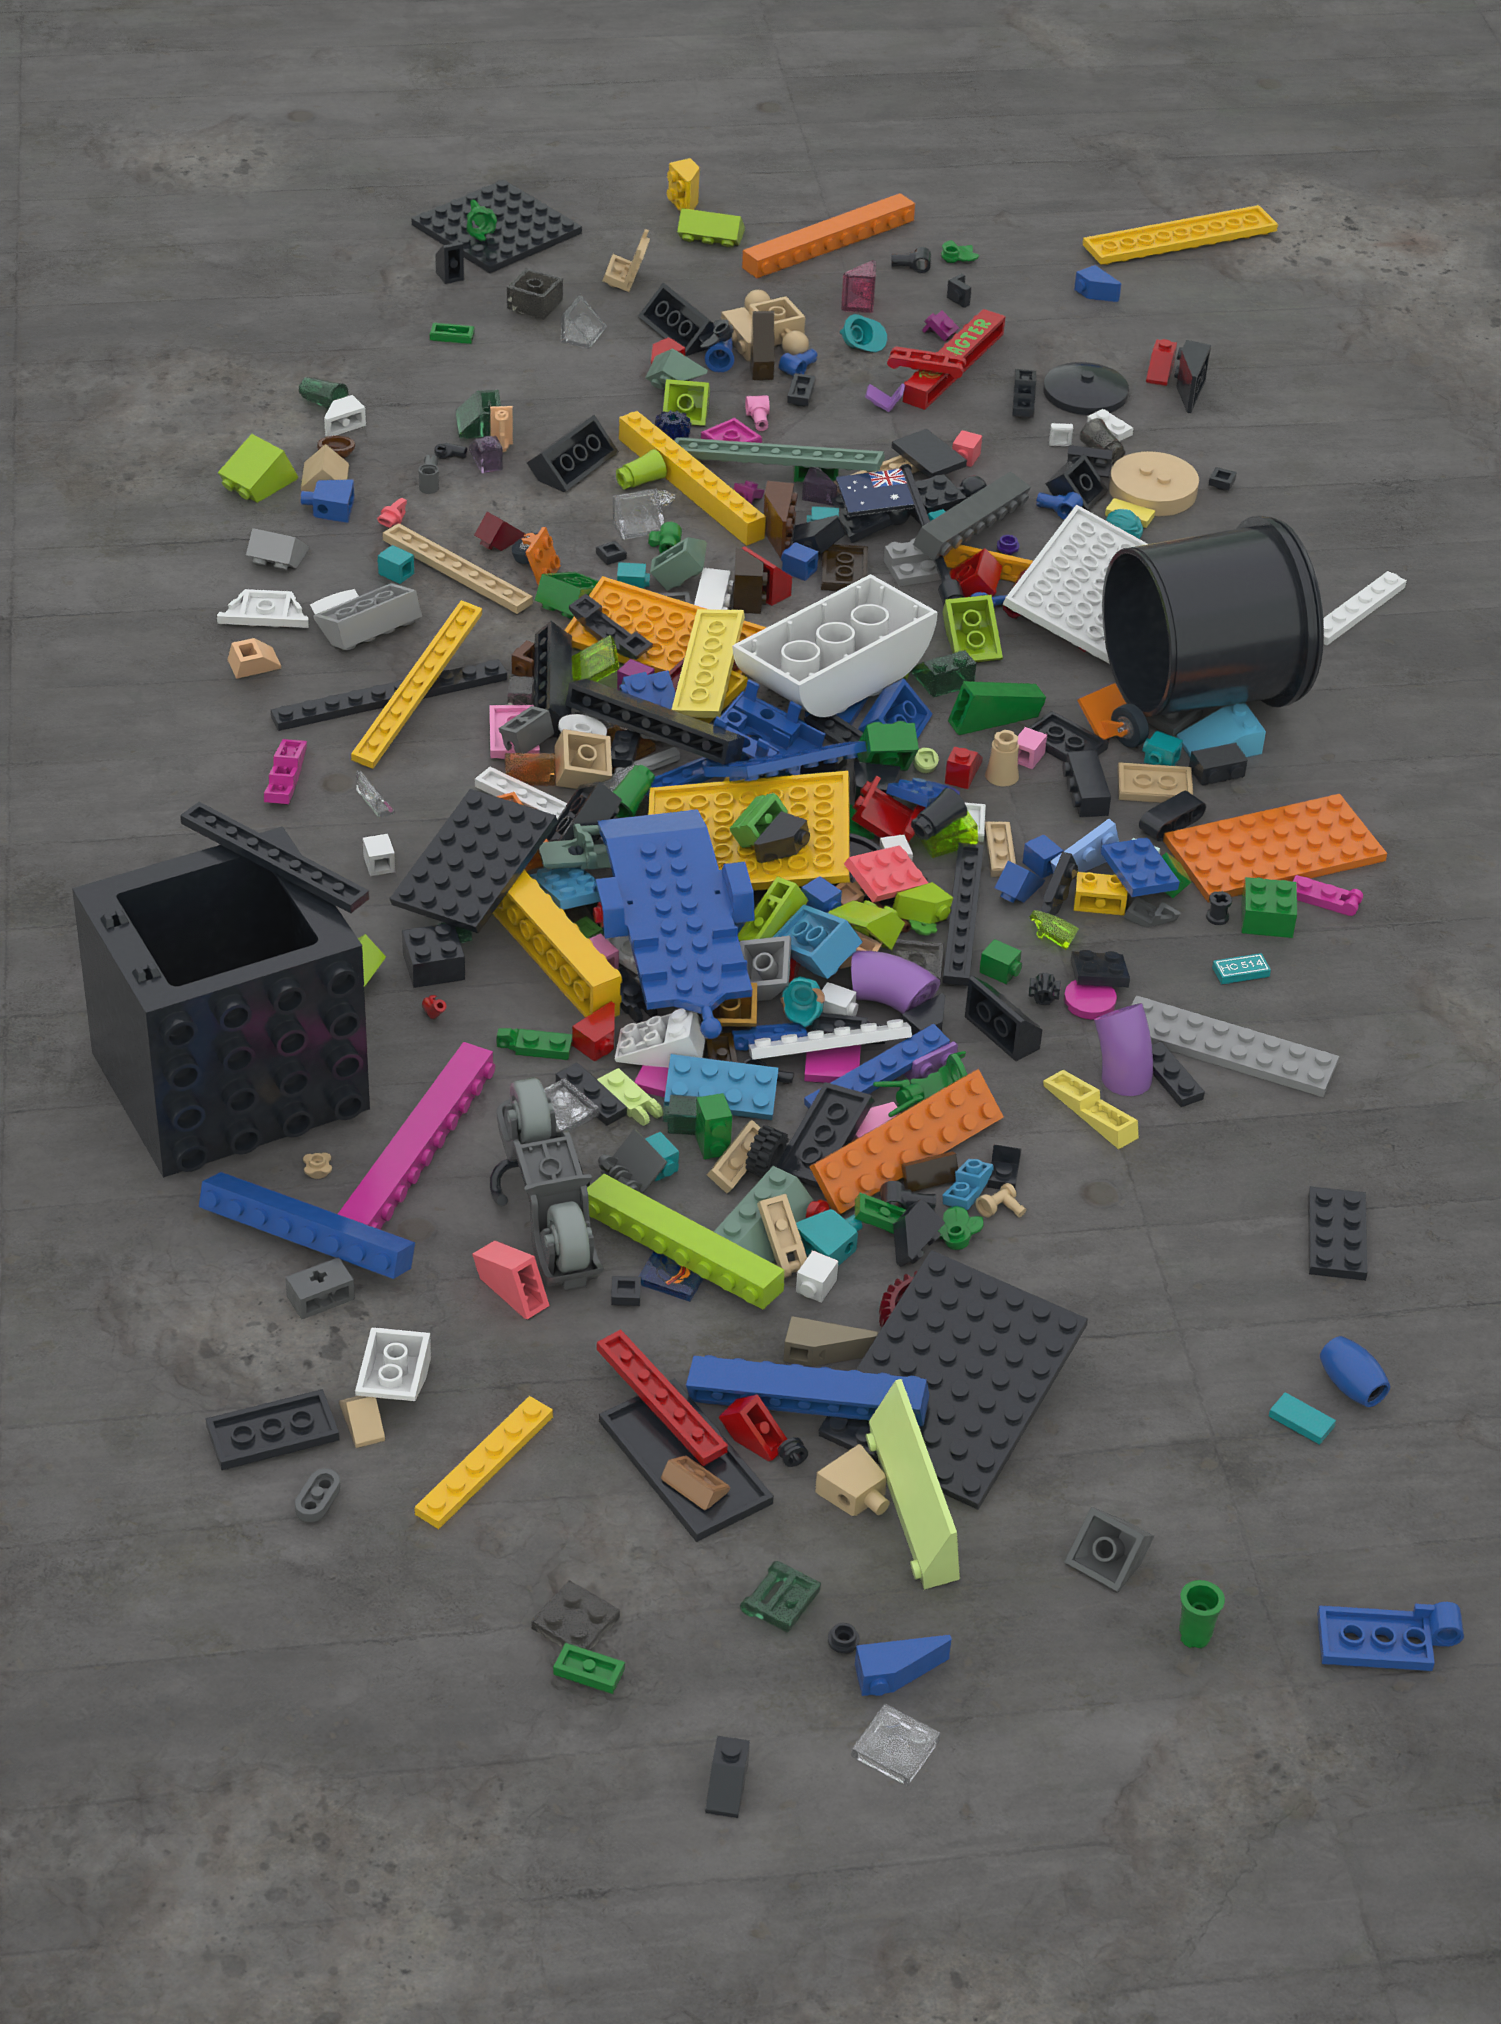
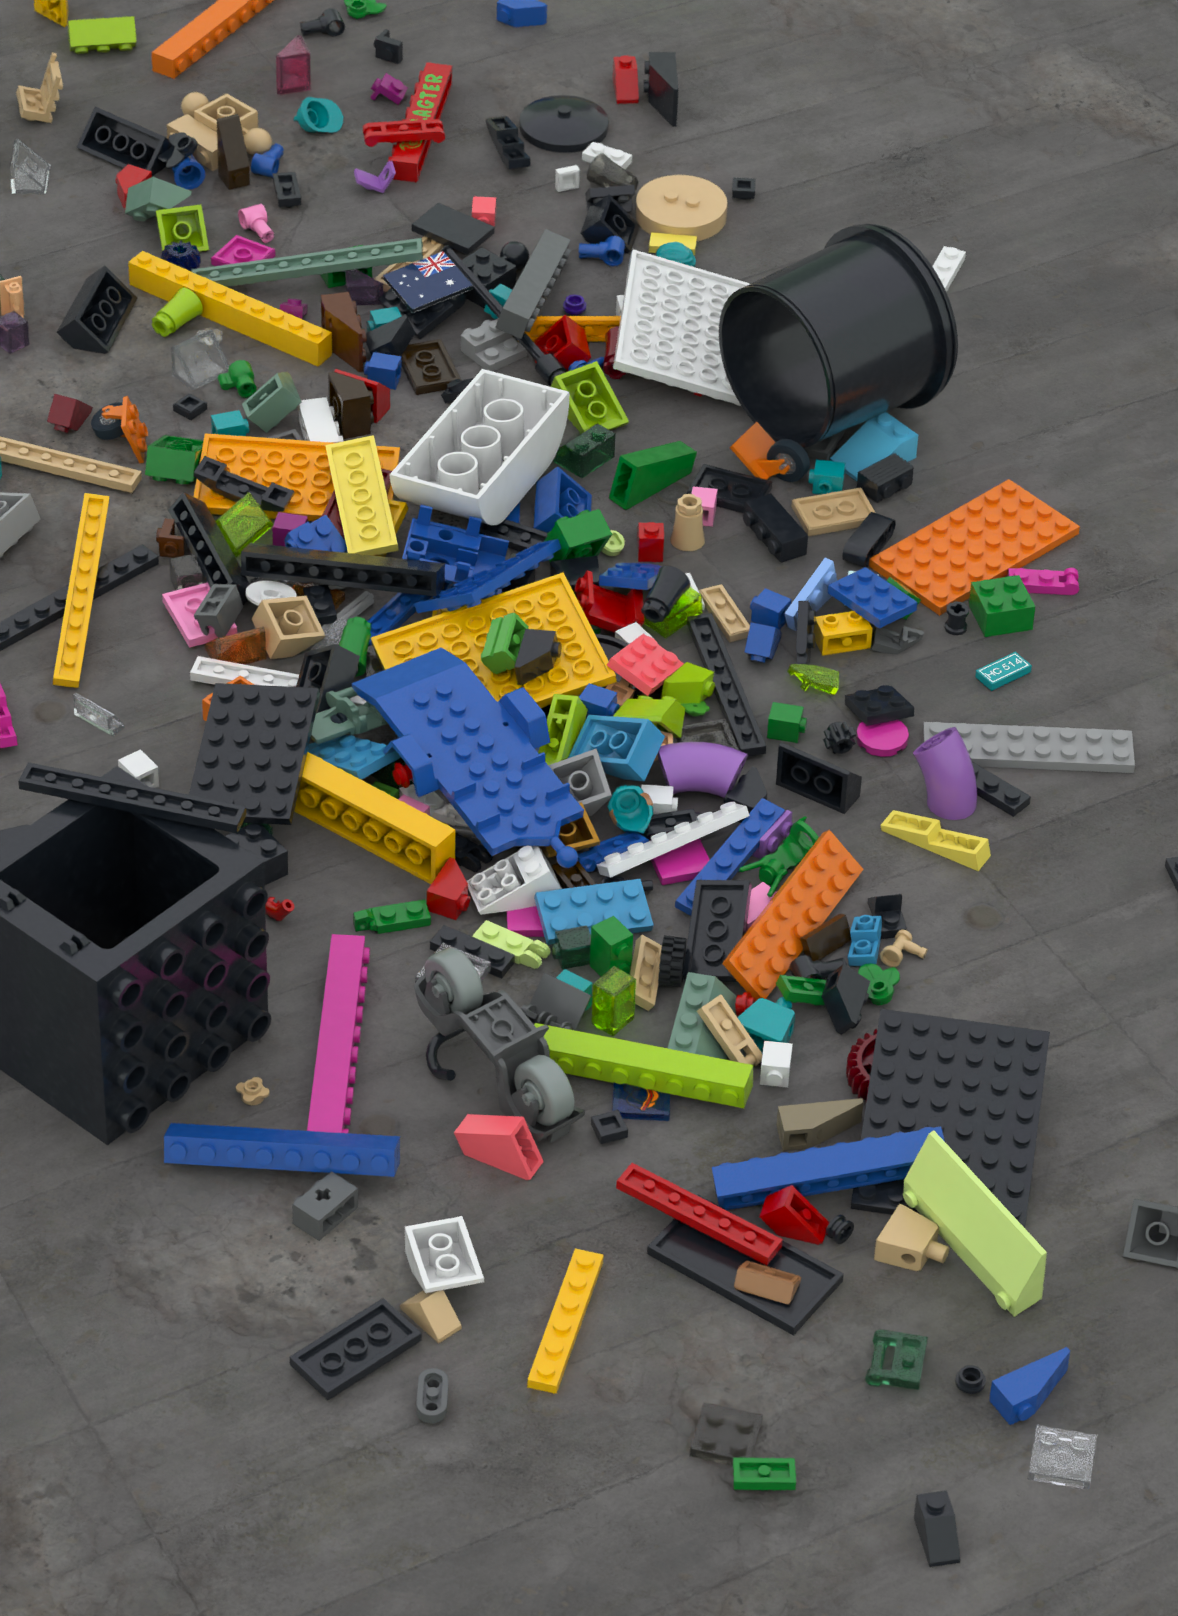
camera: 20 degrees left, 0 degrees up
none -> clear neon green brick [591,966,636,1036]

